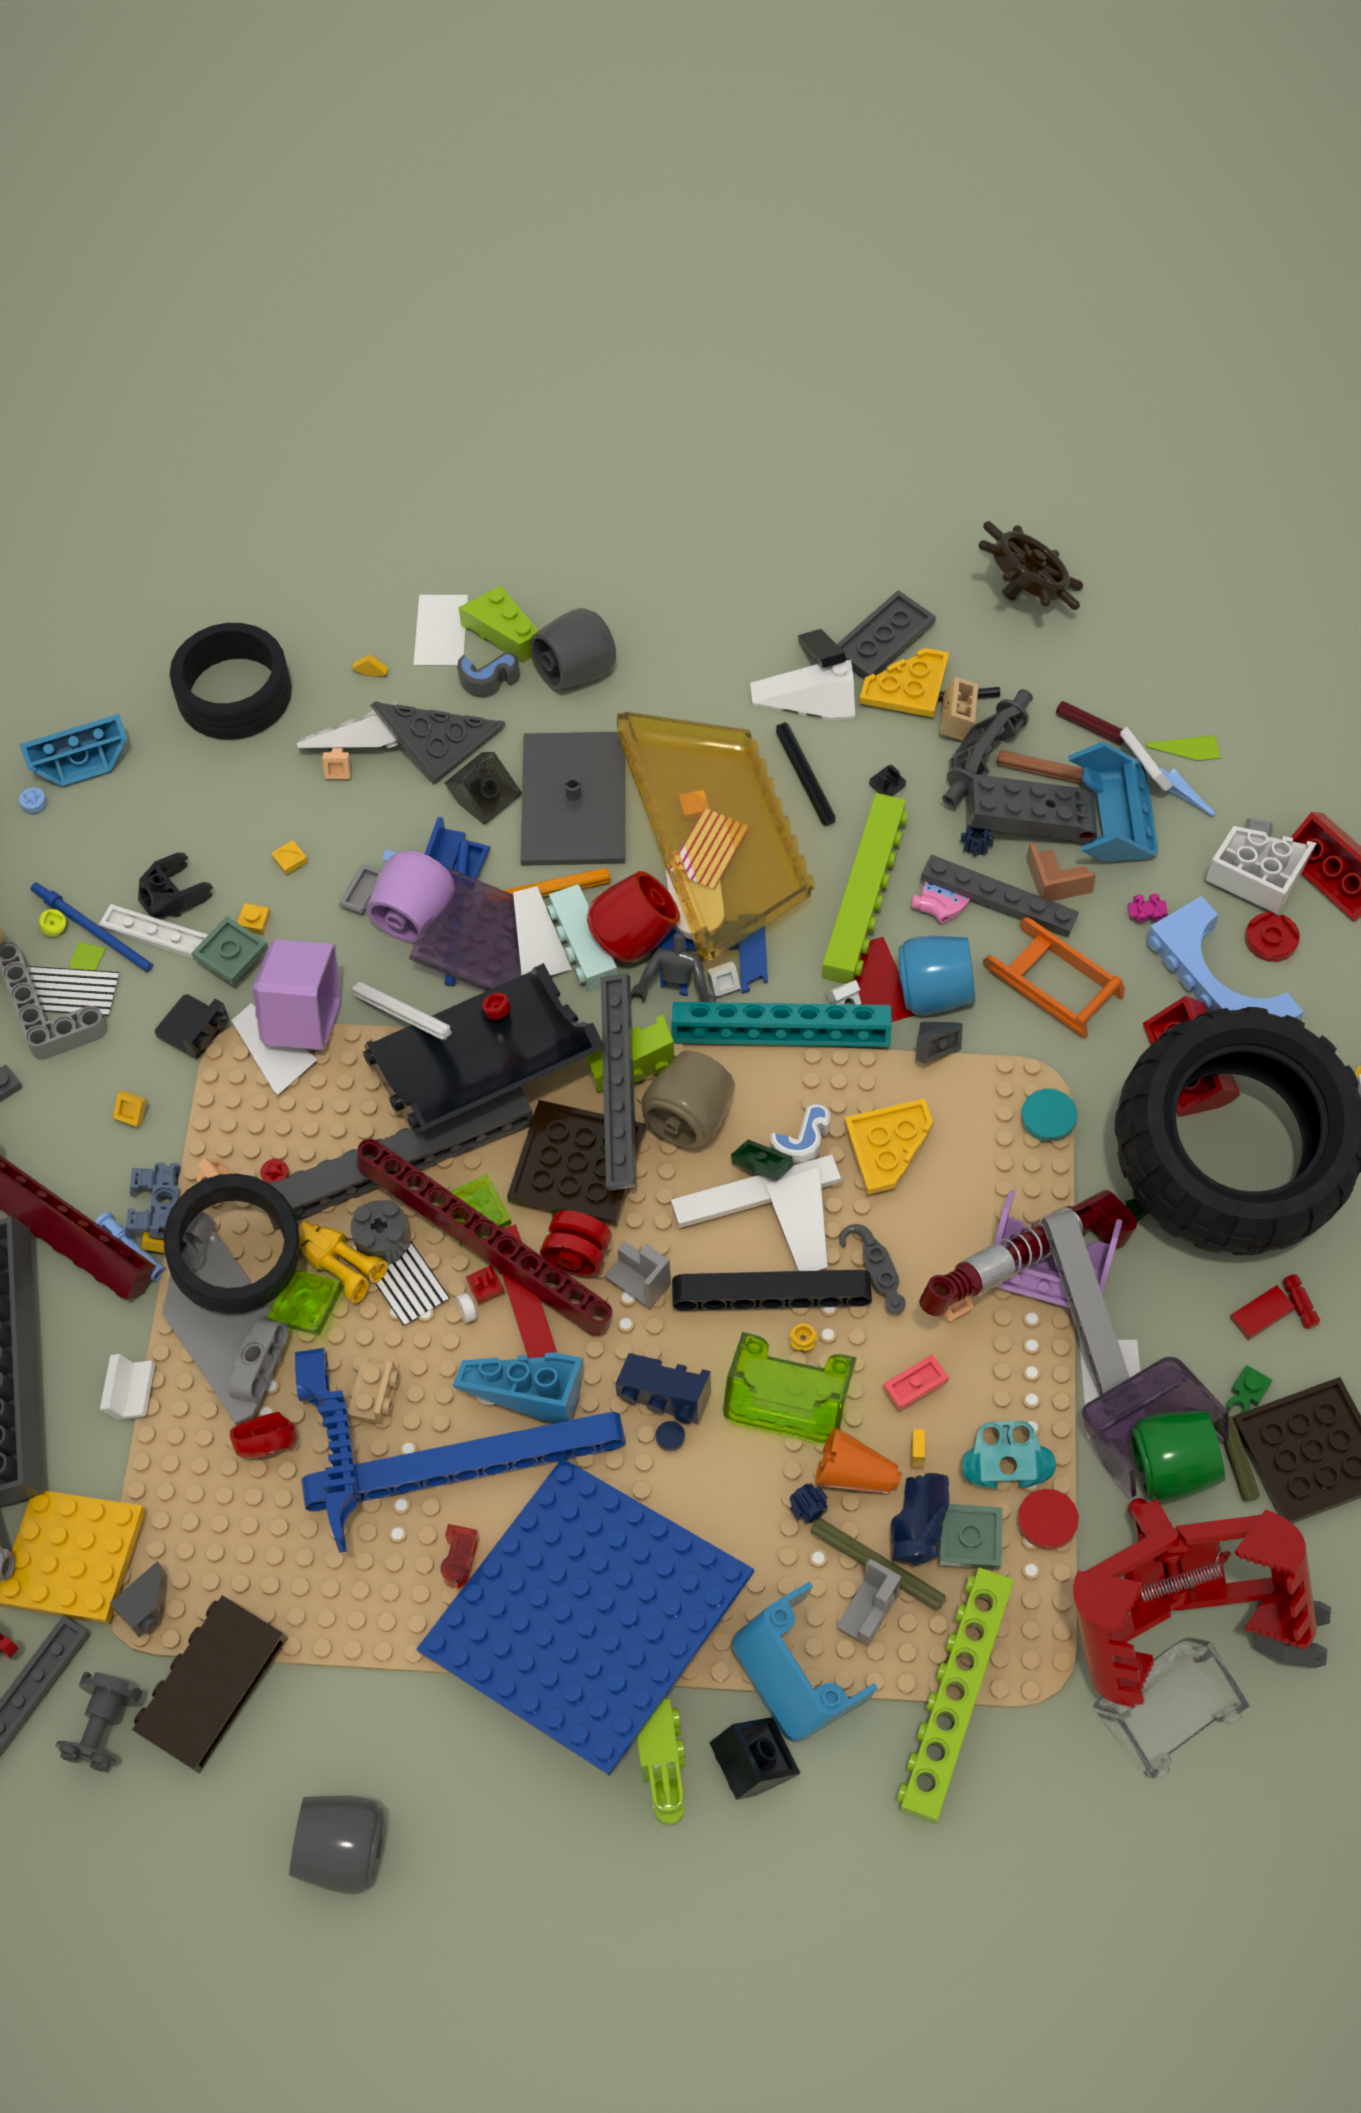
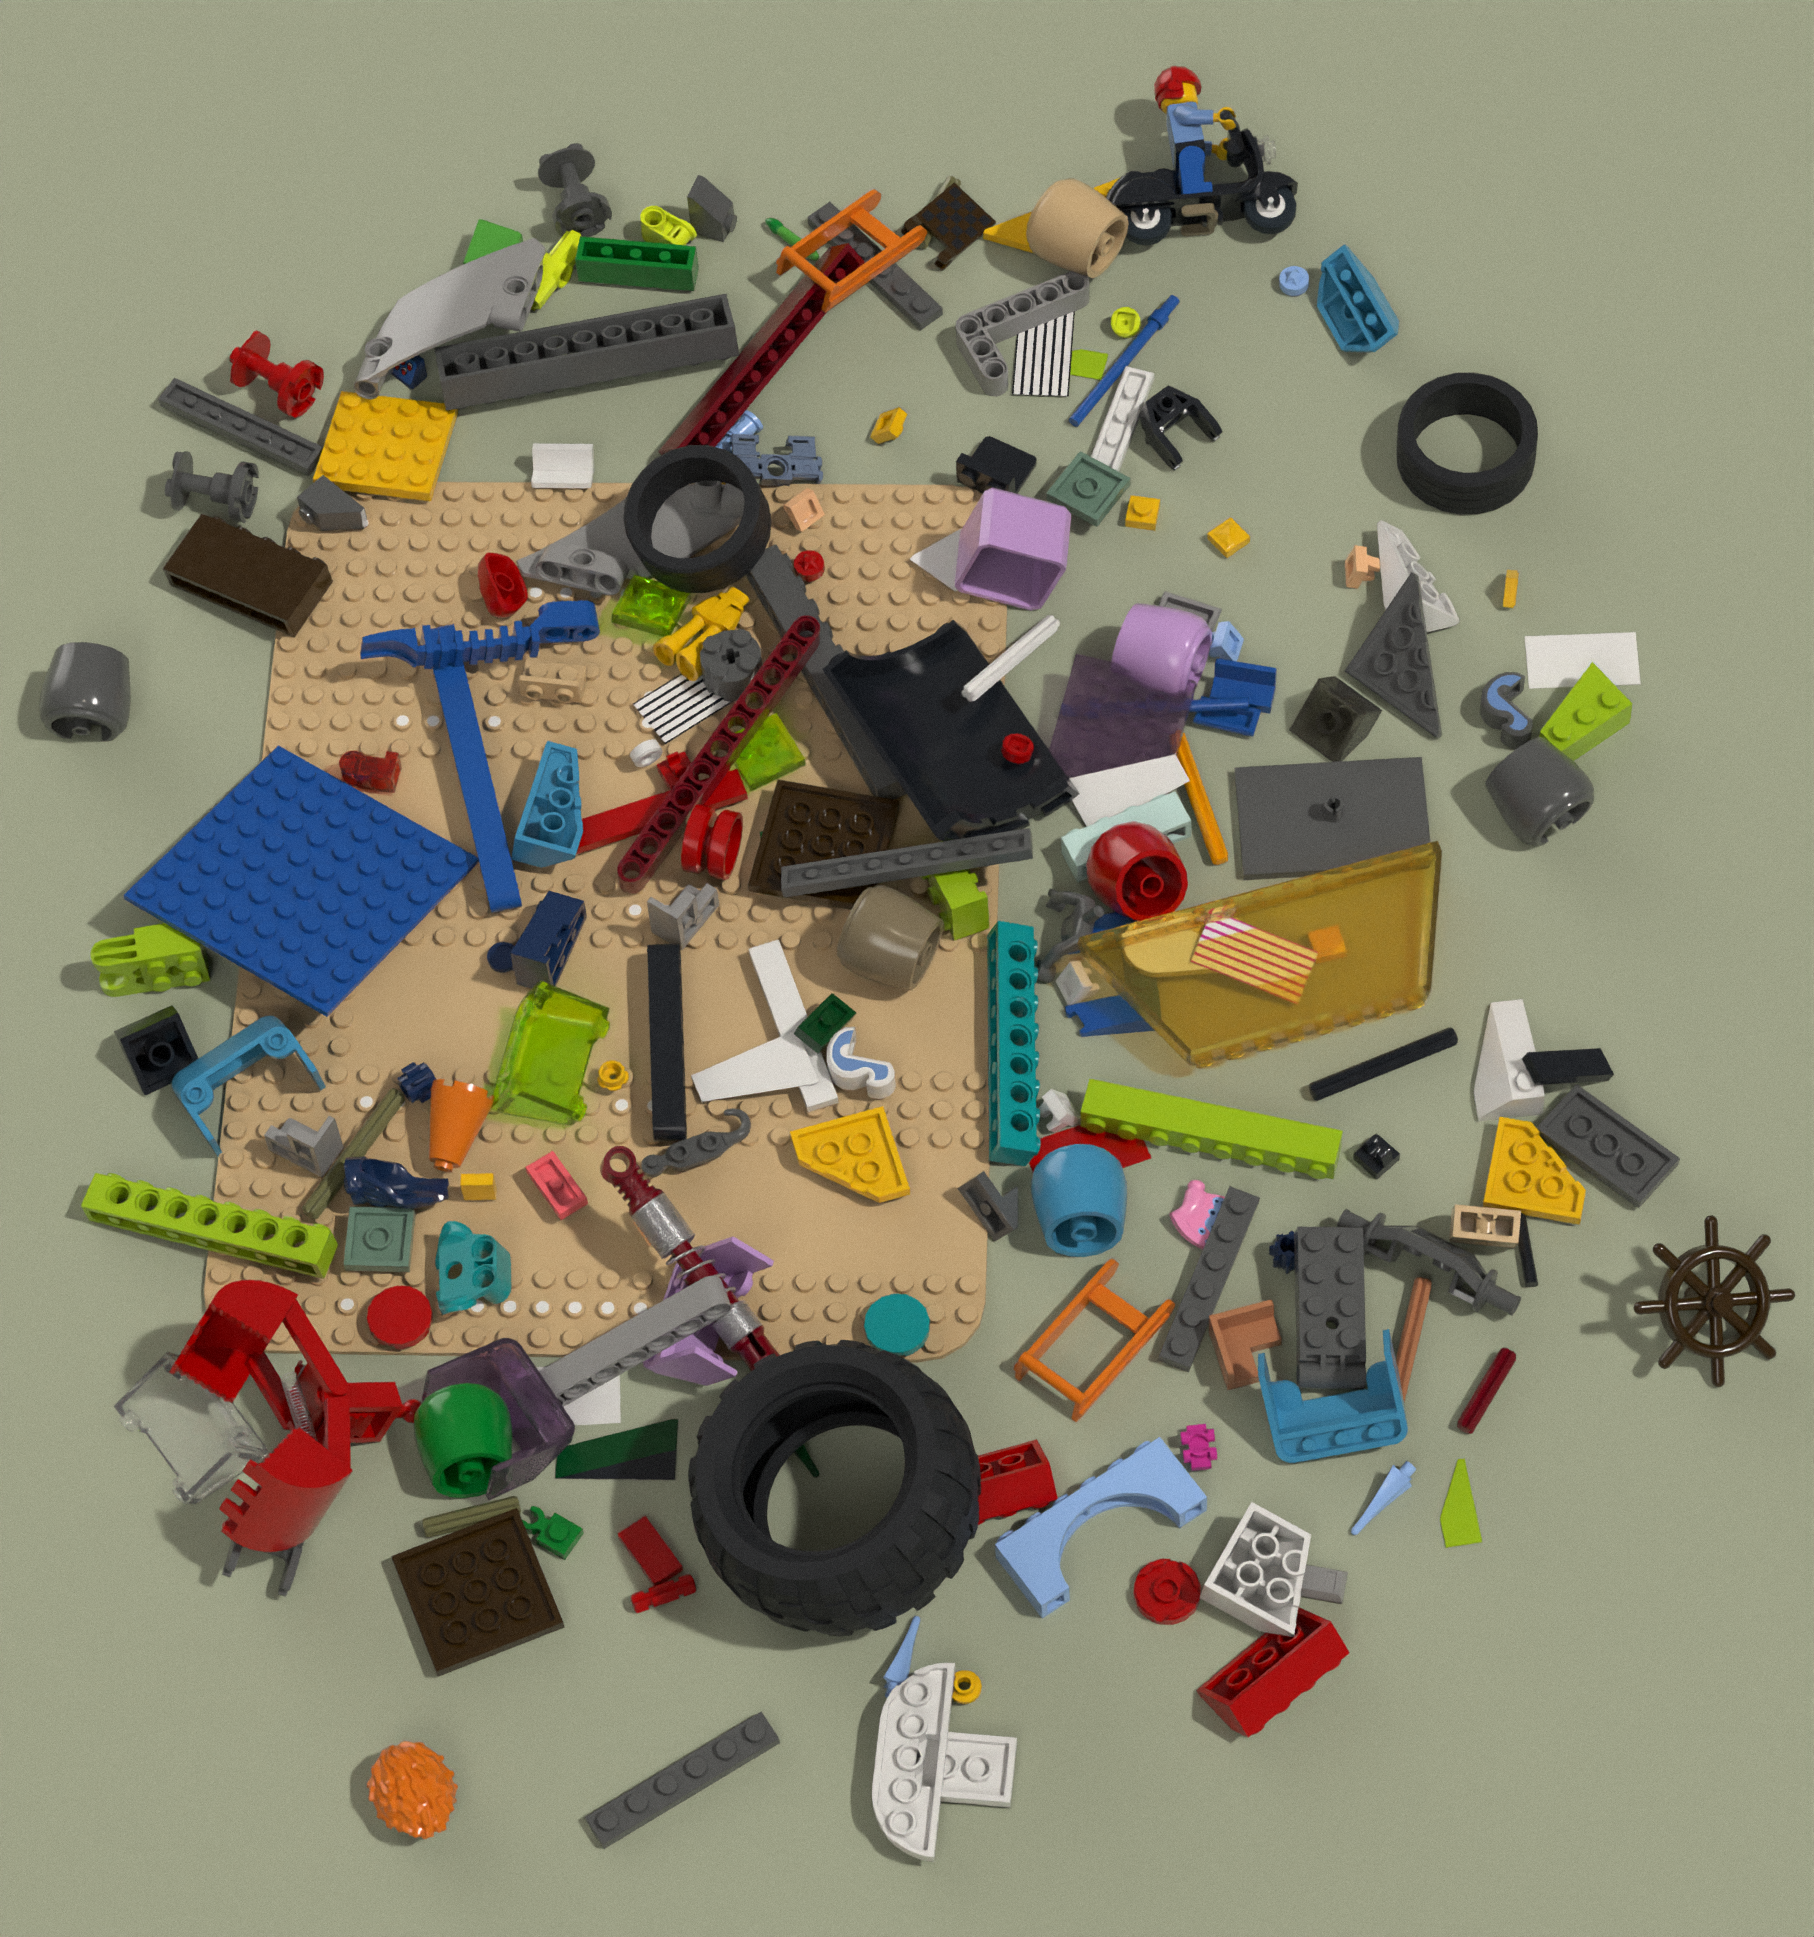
camera: 90 degrees right, 0 degrees up
white tile [1120,727,1173,792] -> none
none -> dark green sticker [555,1419,678,1480]

